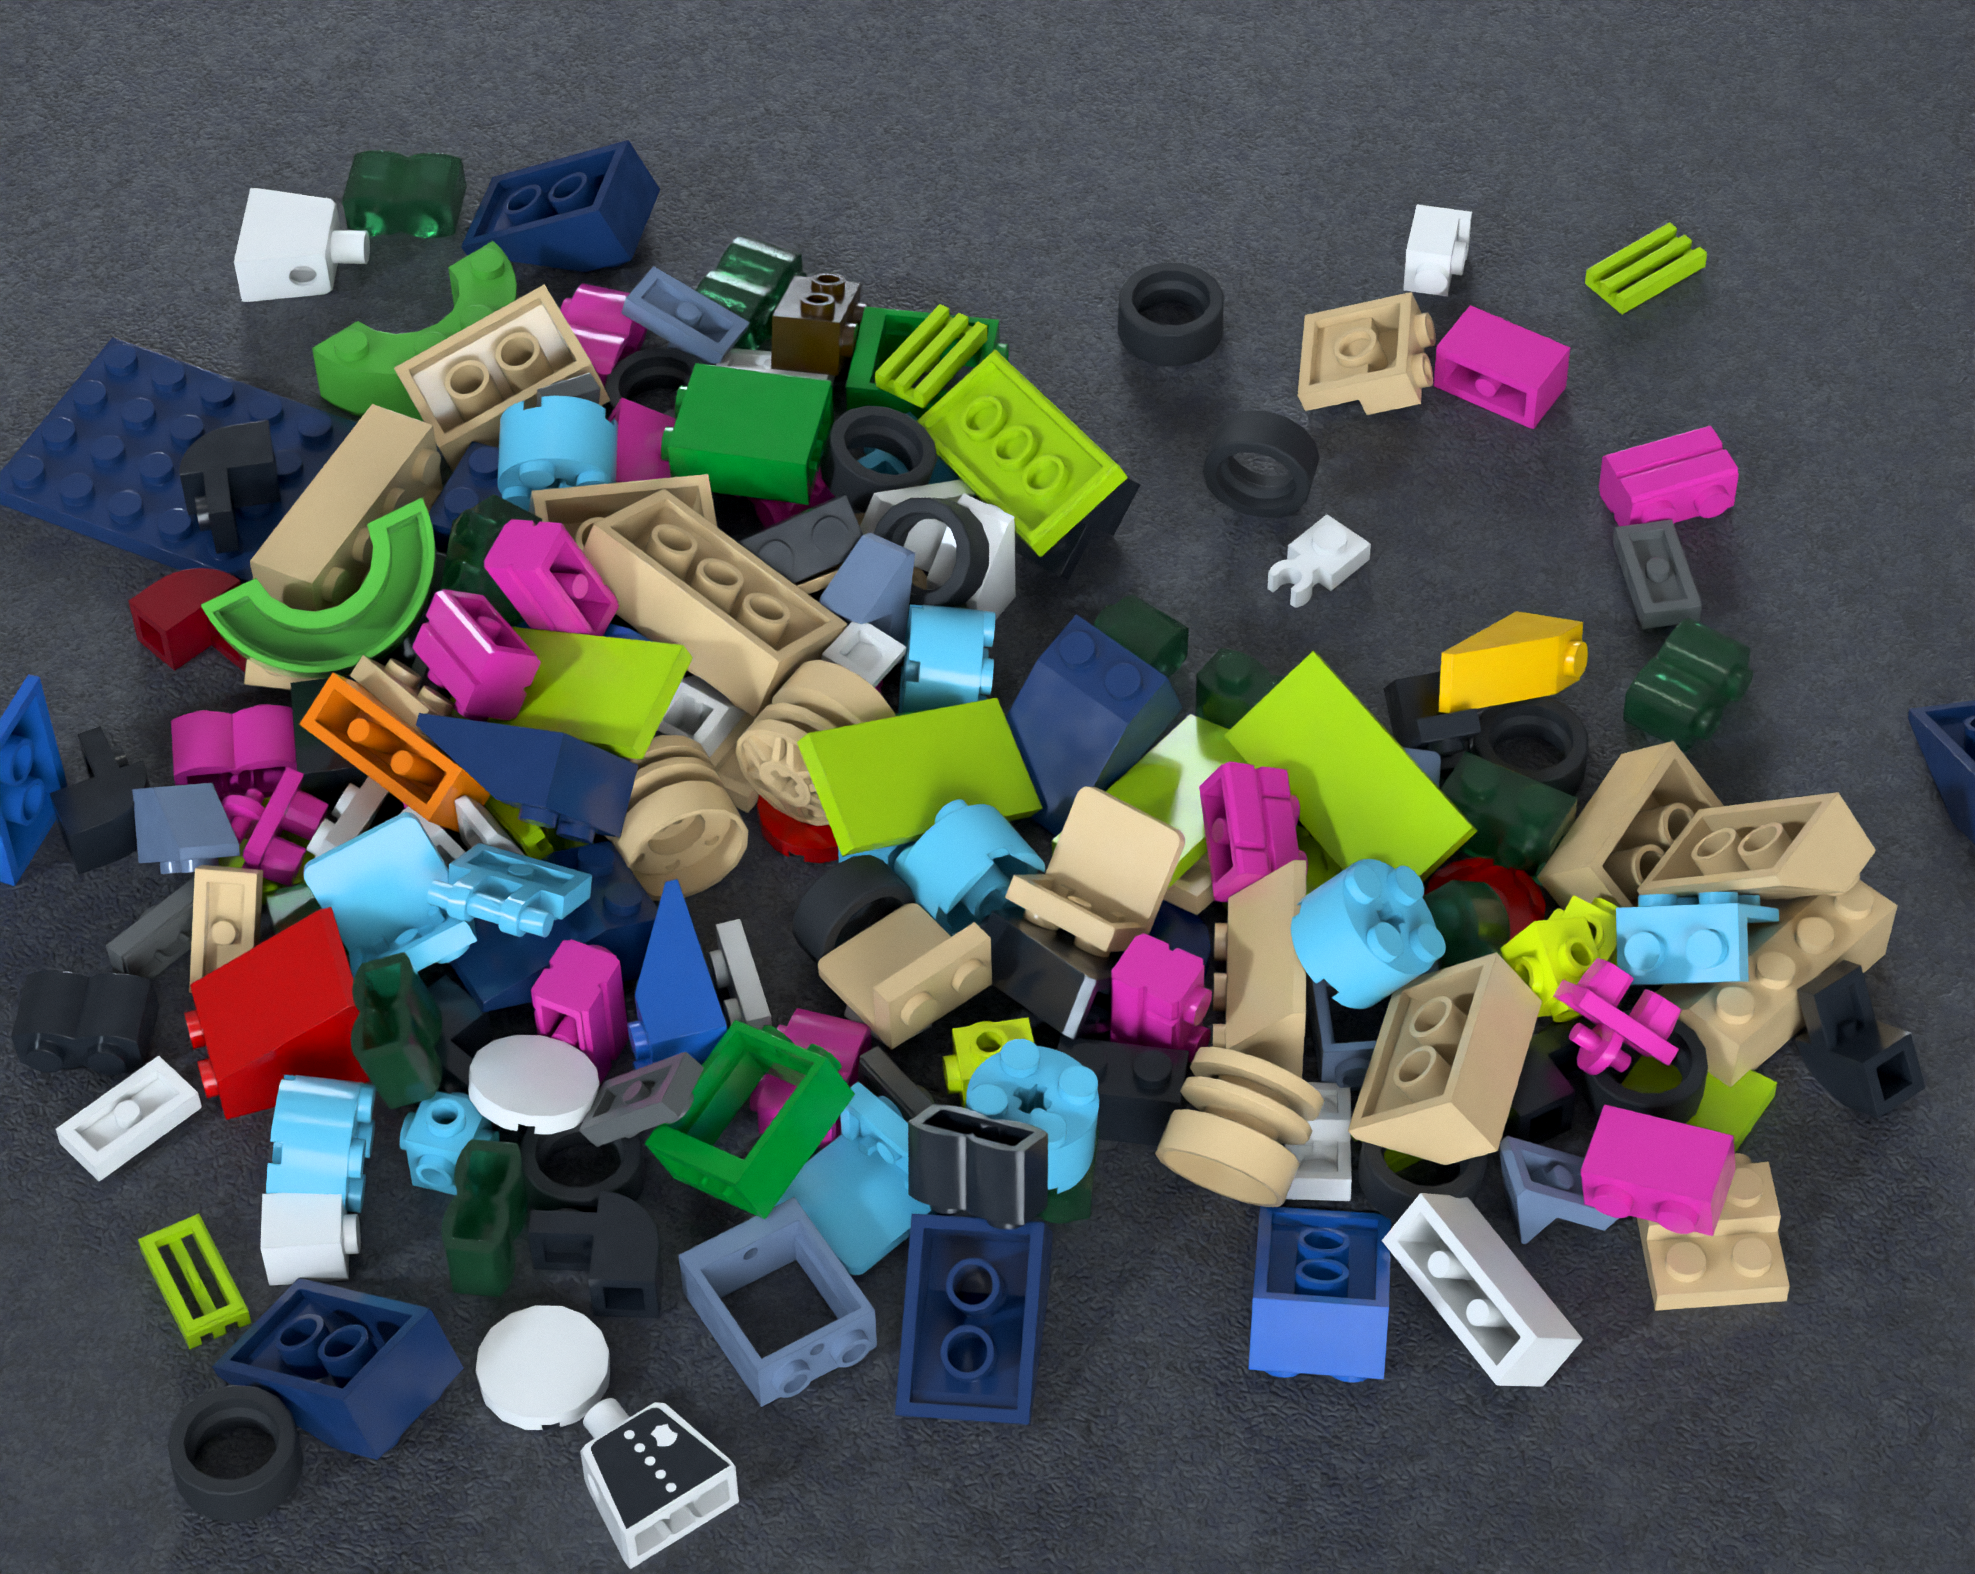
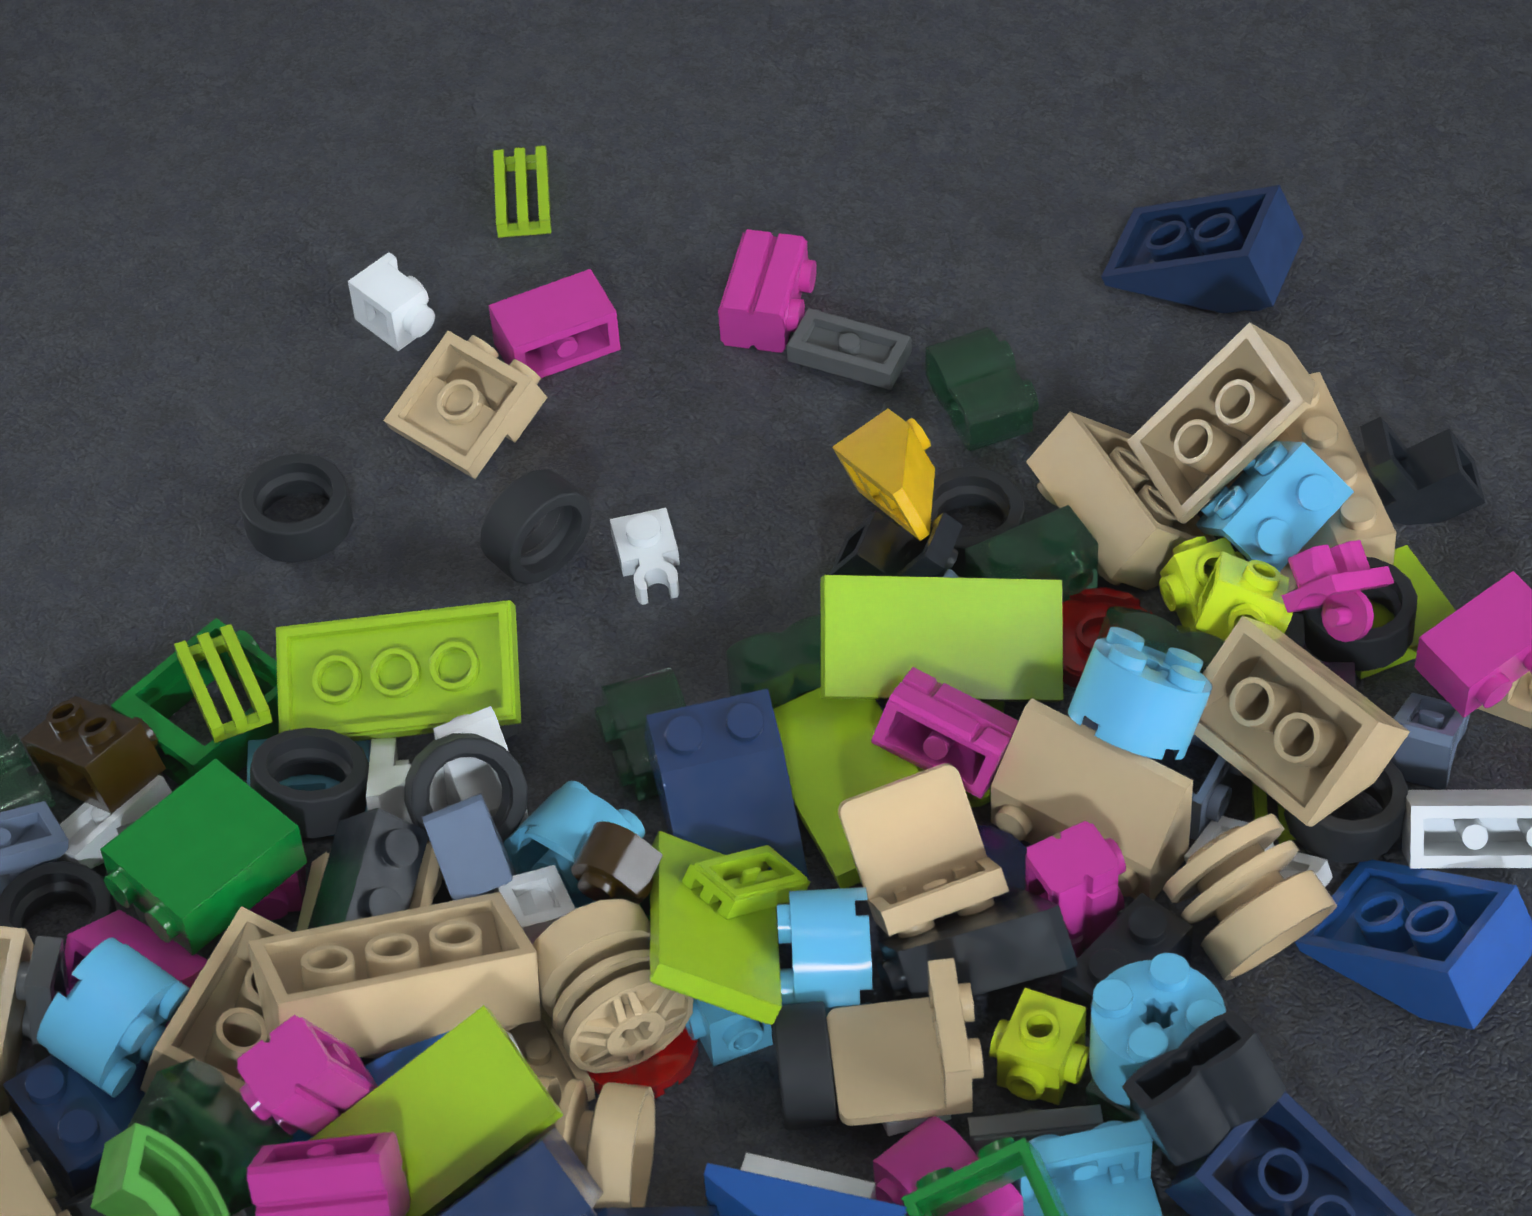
camera: 55 degrees left, 0 degrees up
none -> dark brown plate [571,821,663,904]
none -> lime tile [681,845,811,919]

